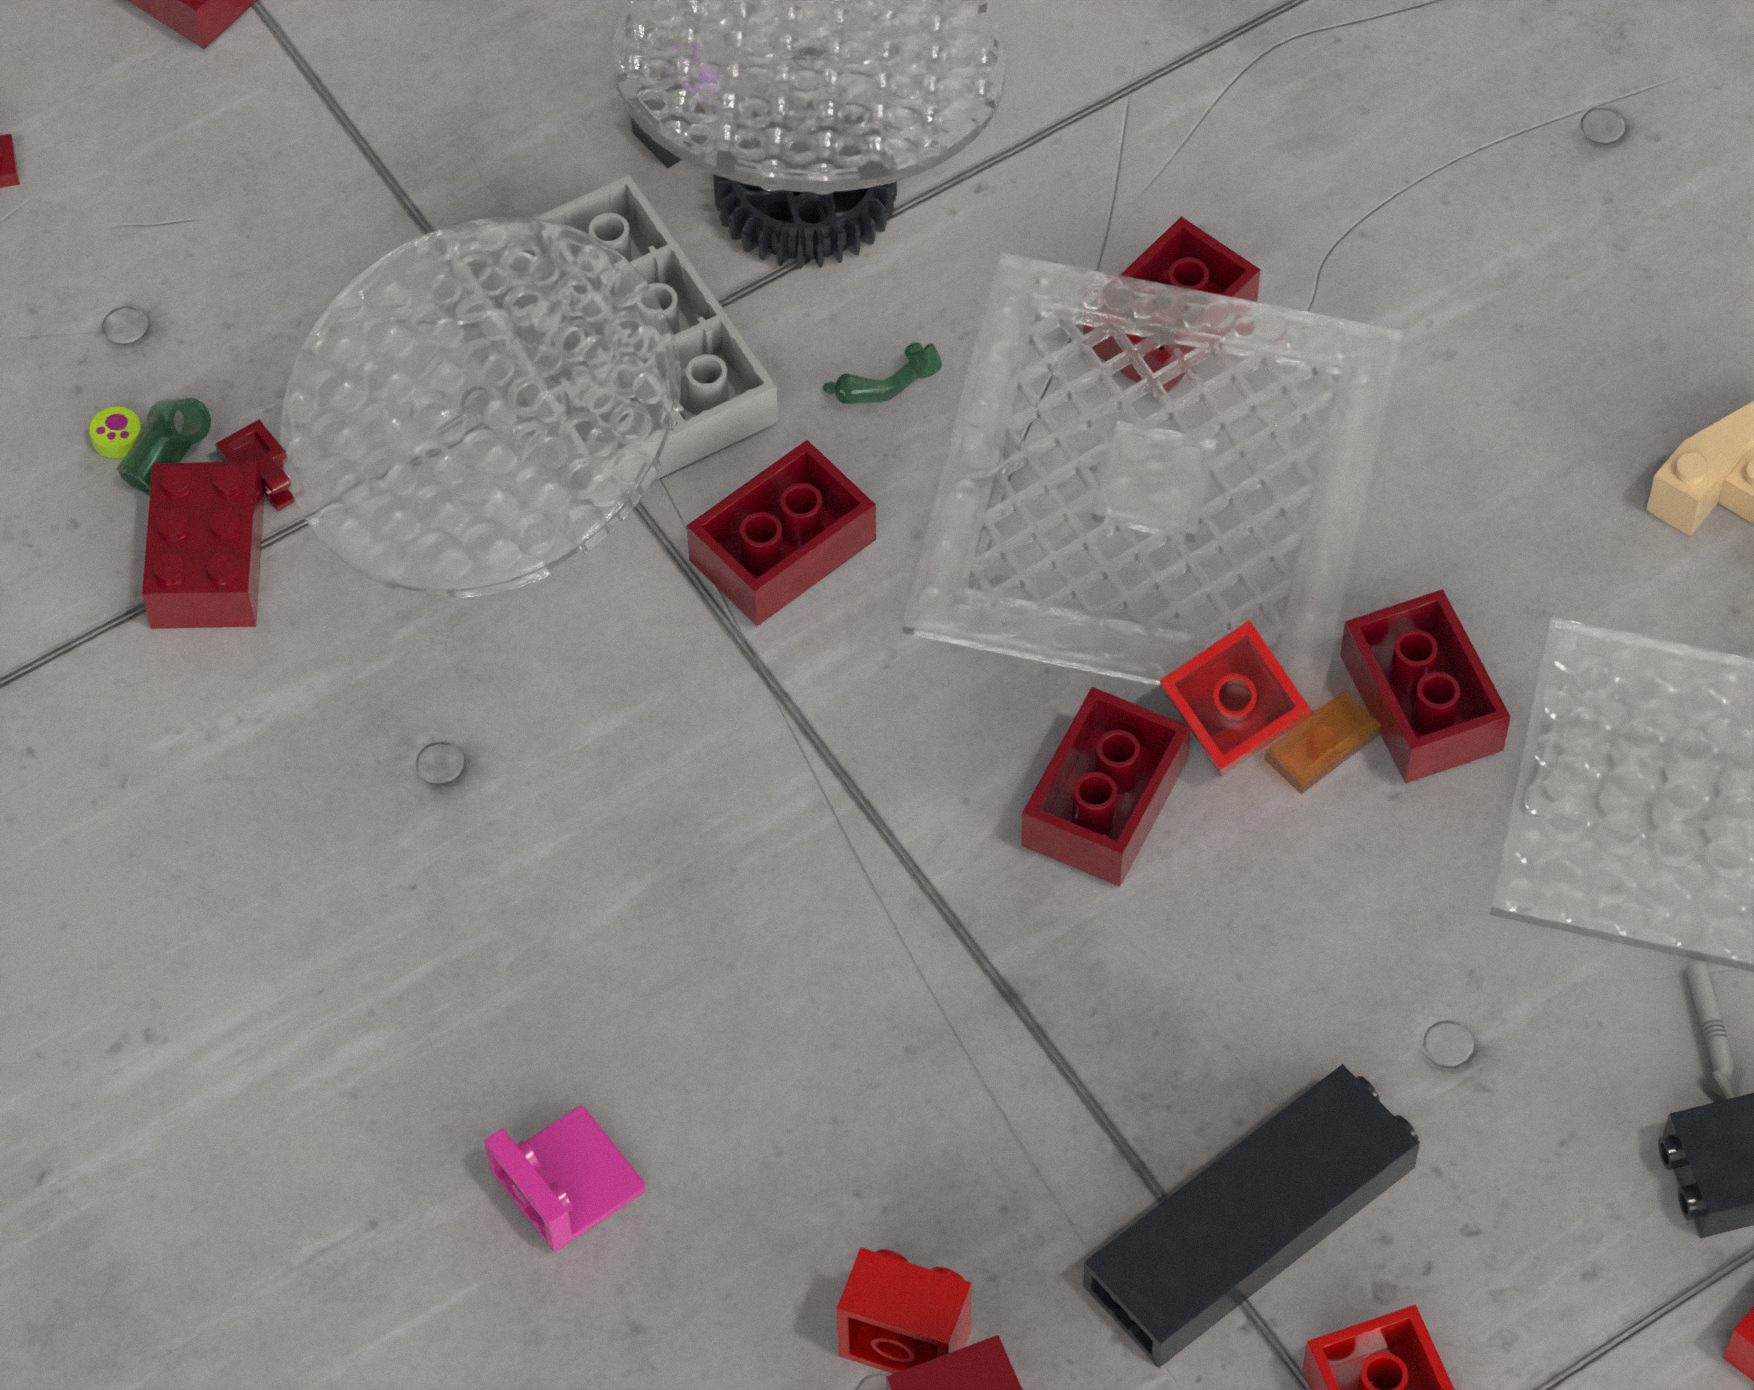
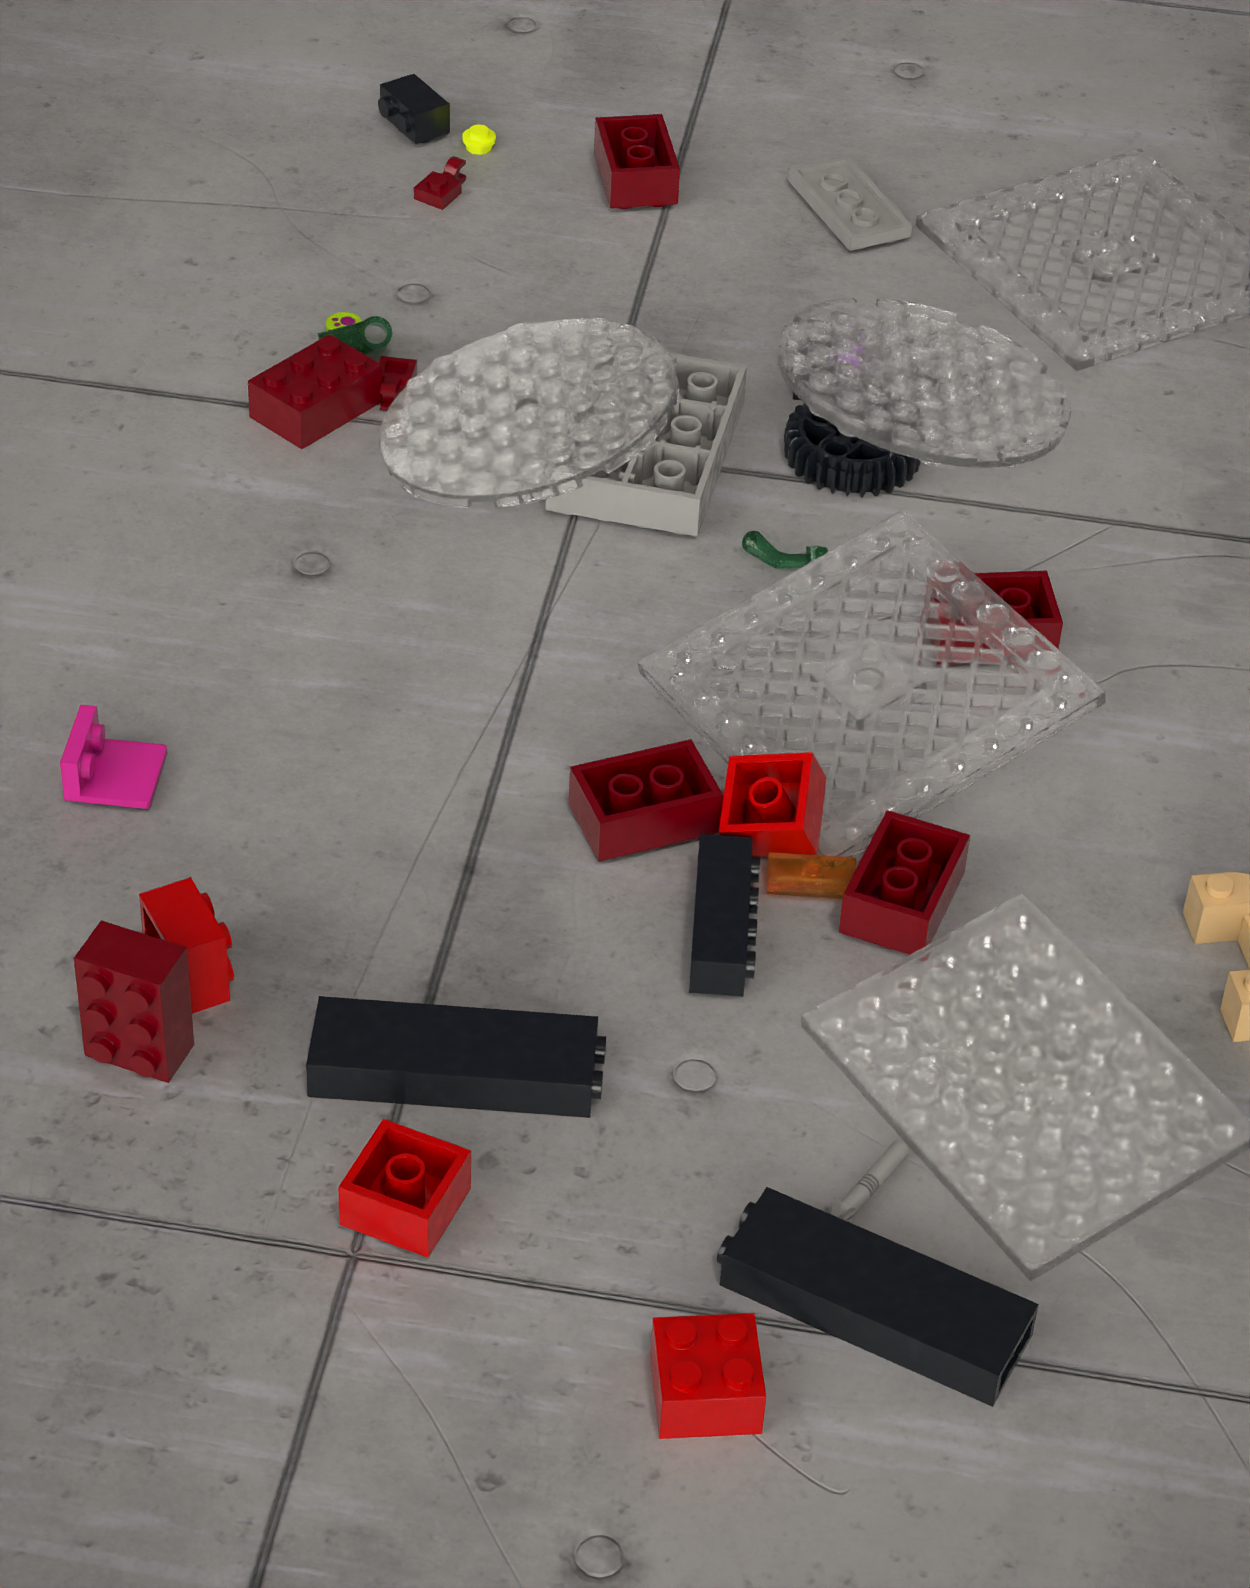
camera: 40 degrees right, 15 degrees down
dark red brick [686,440,876,626] -> none
none -> black brick [689,834,760,997]

